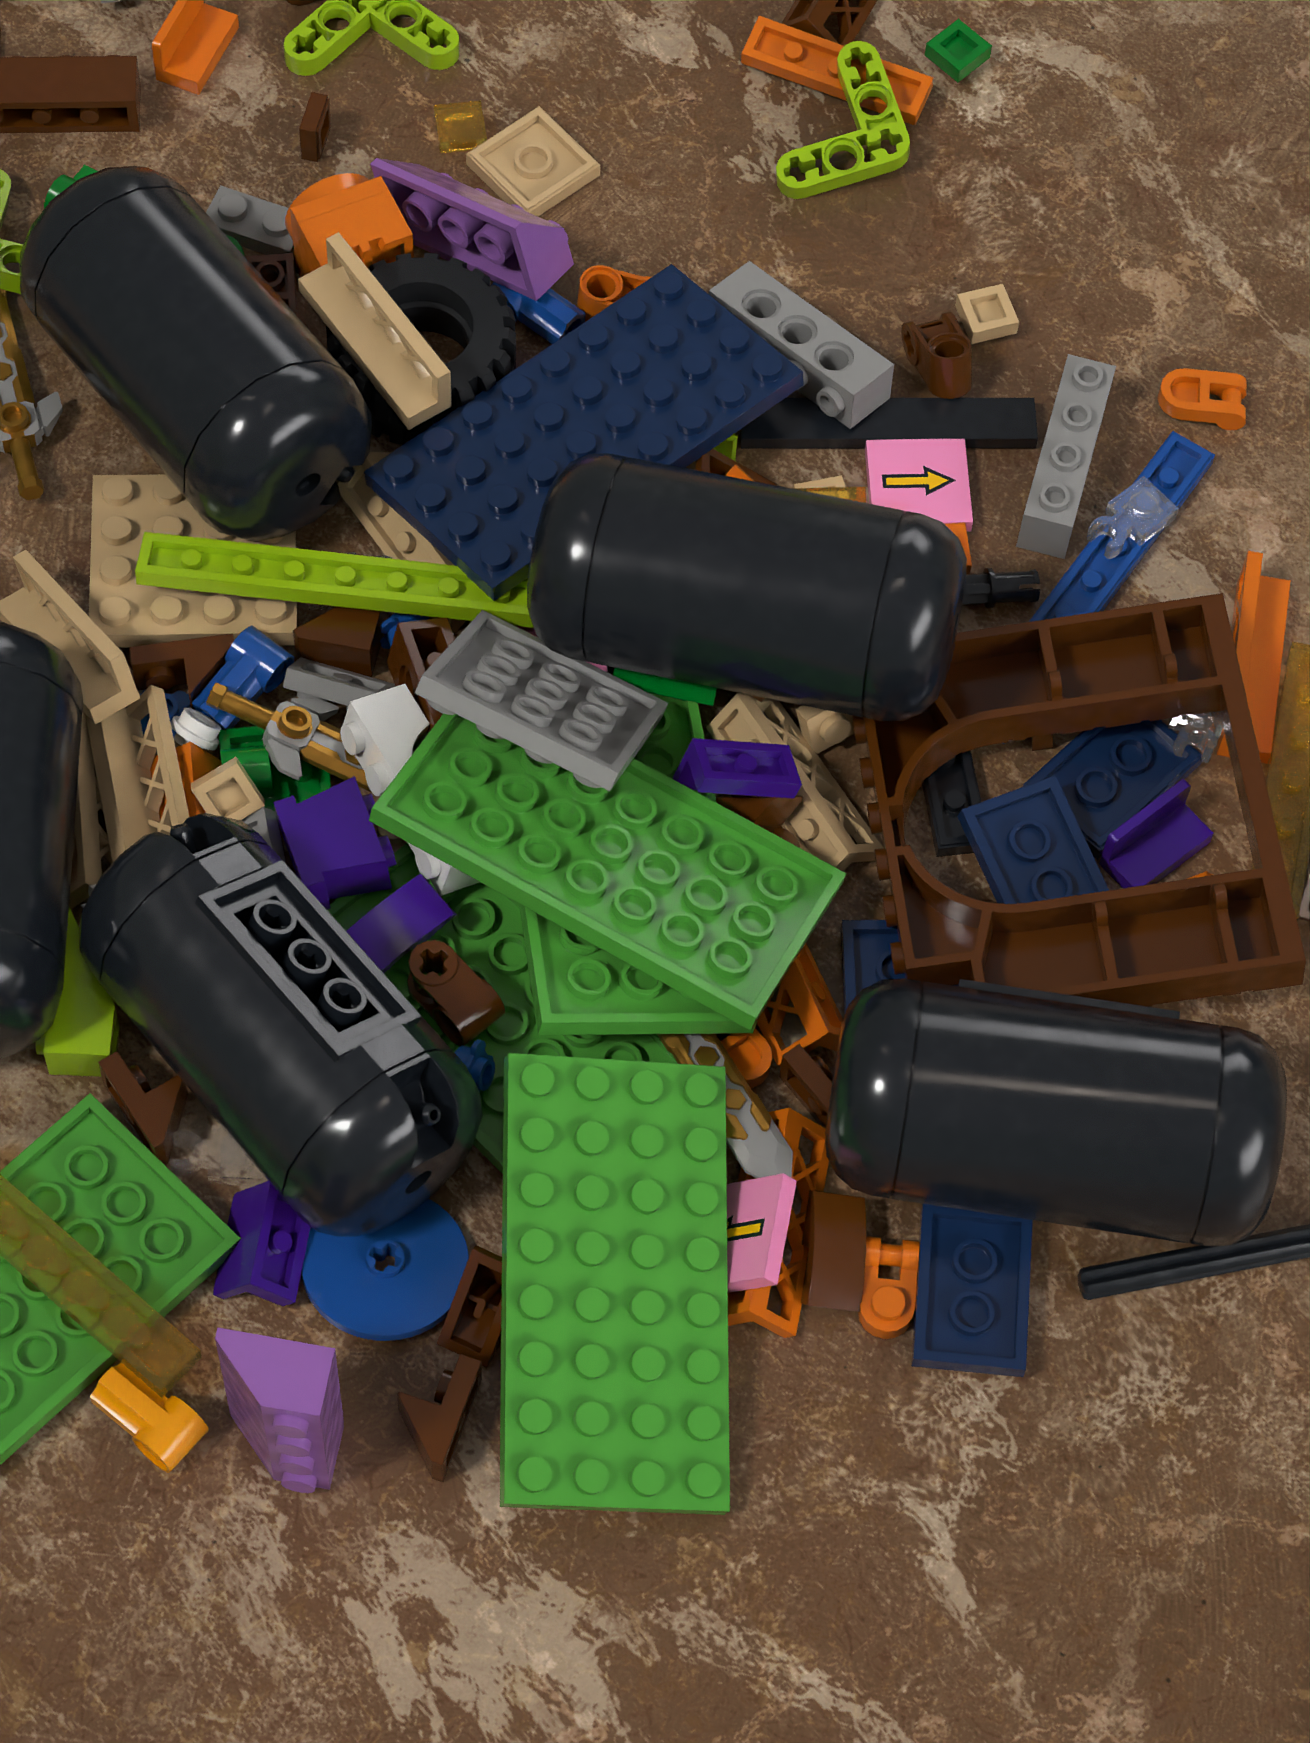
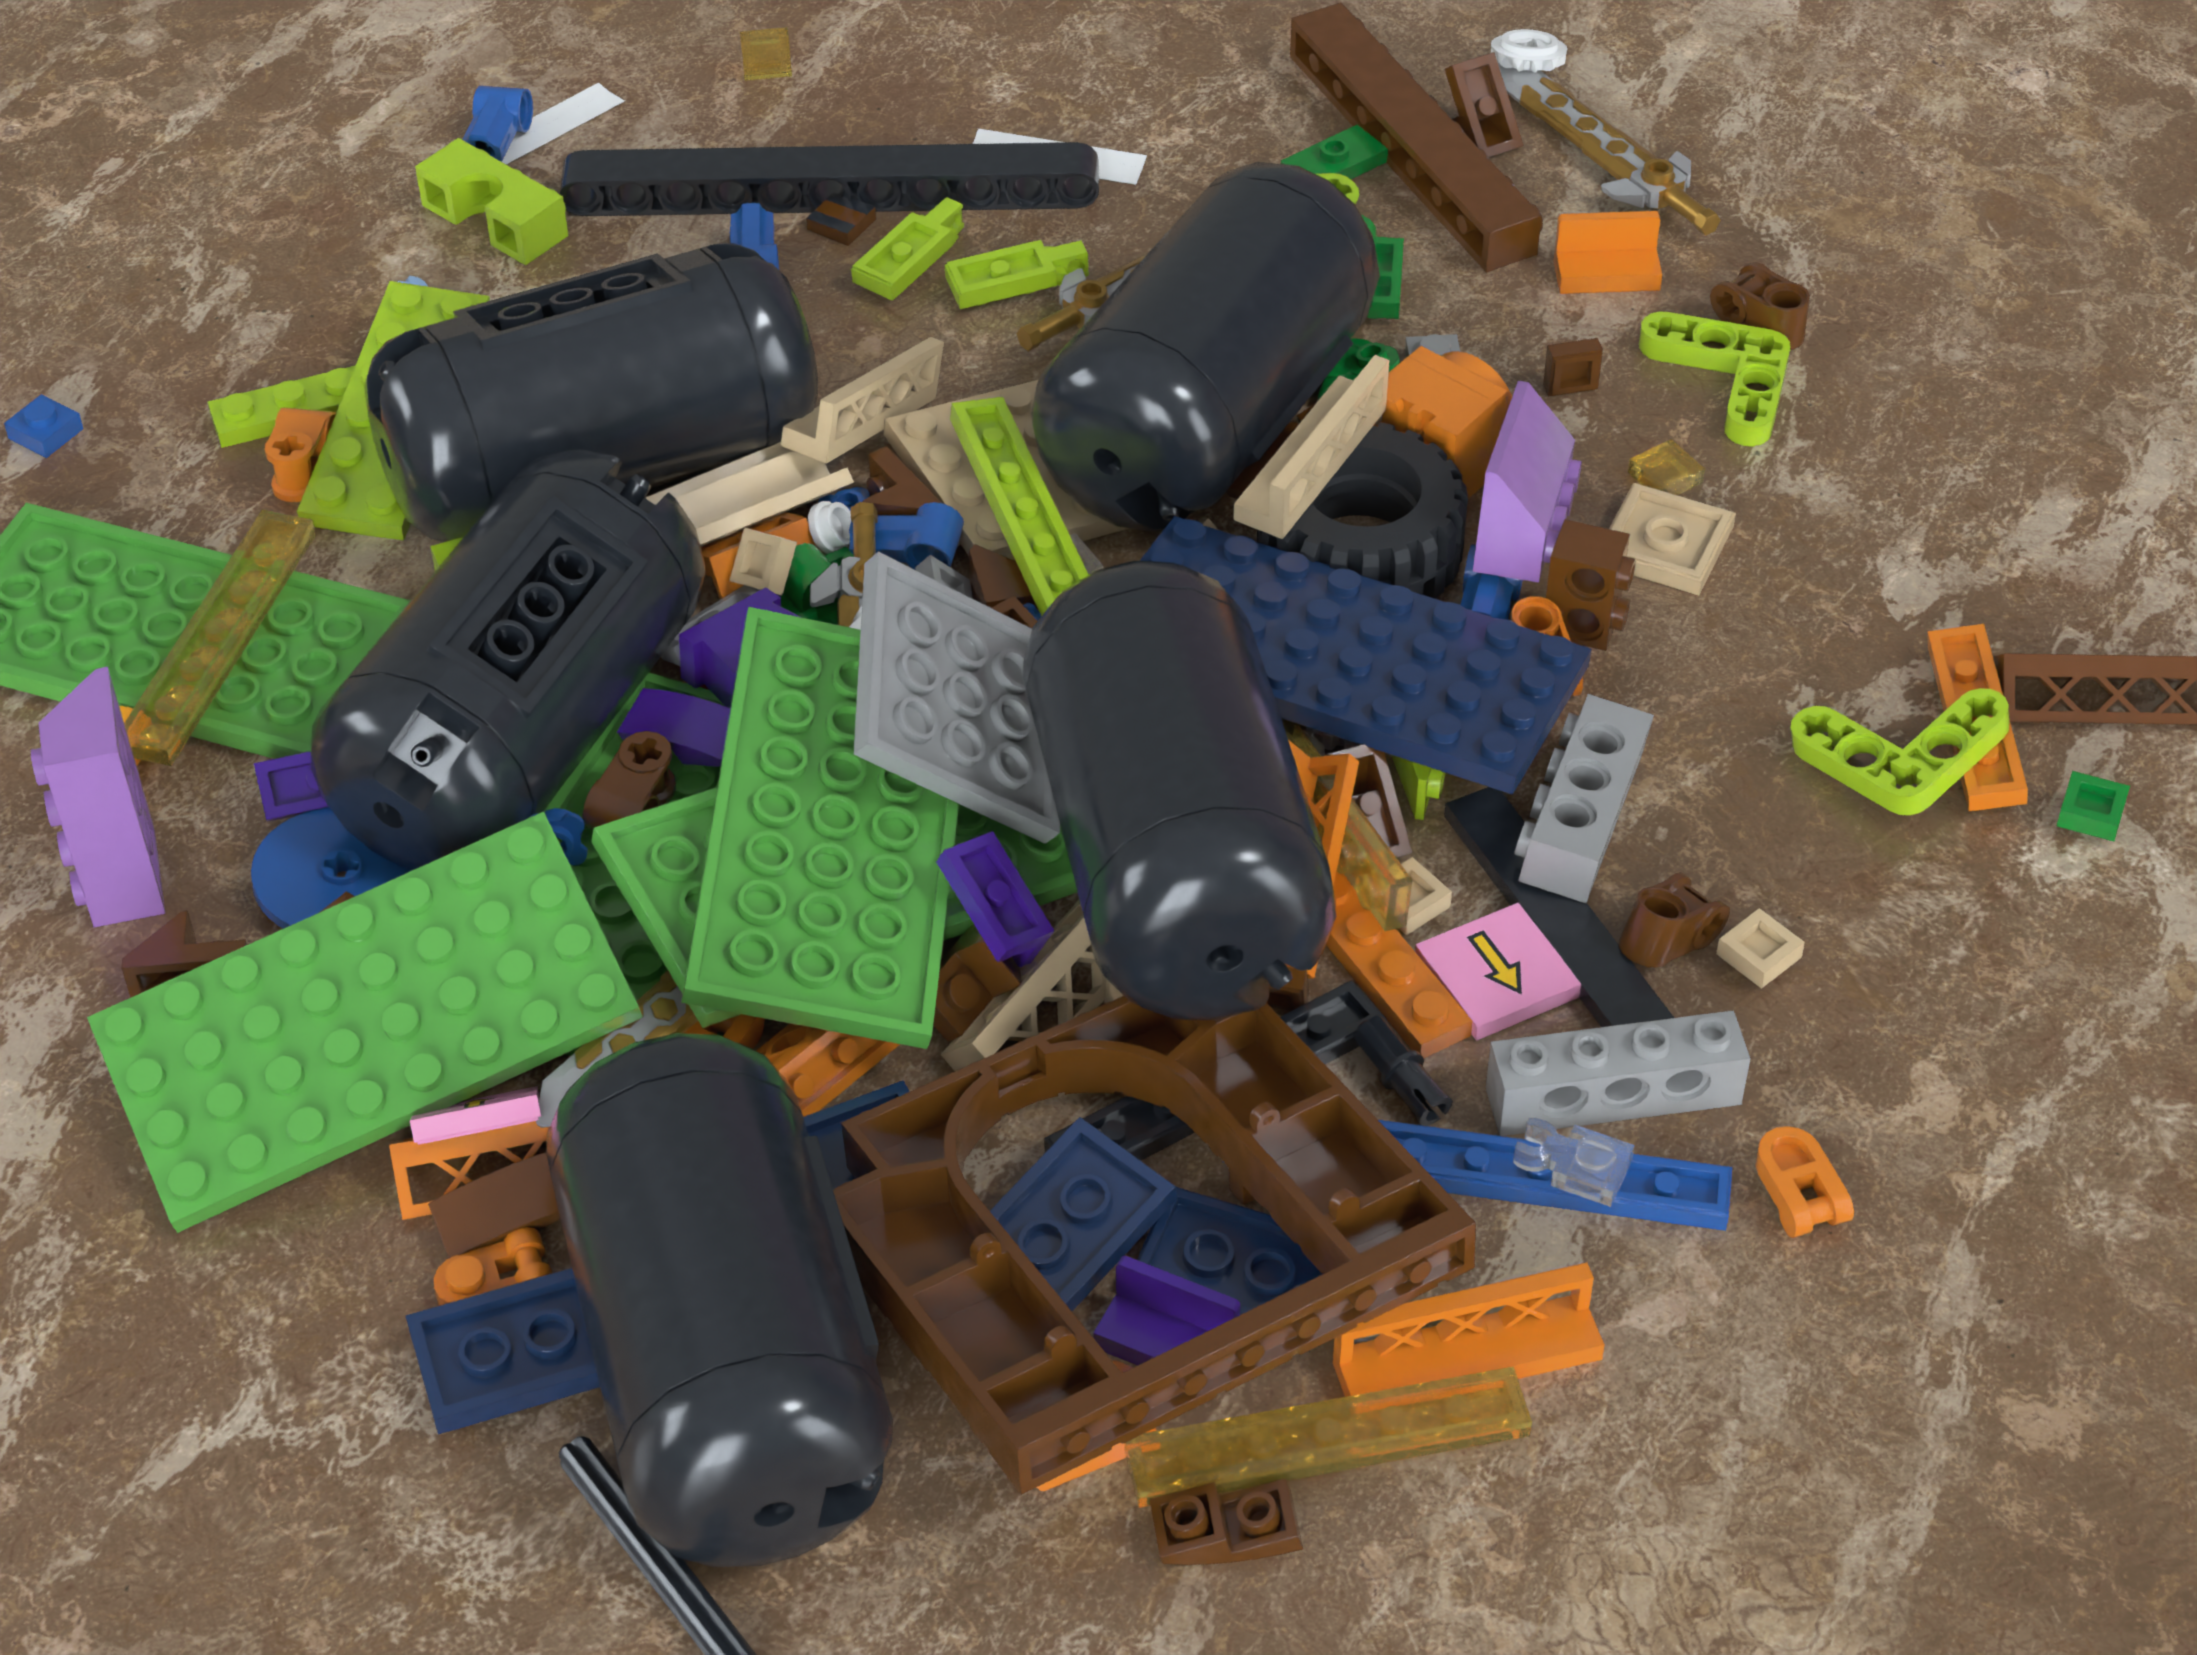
camera: 70 degrees right, 15 degrees down
none -> reddish brown brick [1546,519,1636,651]

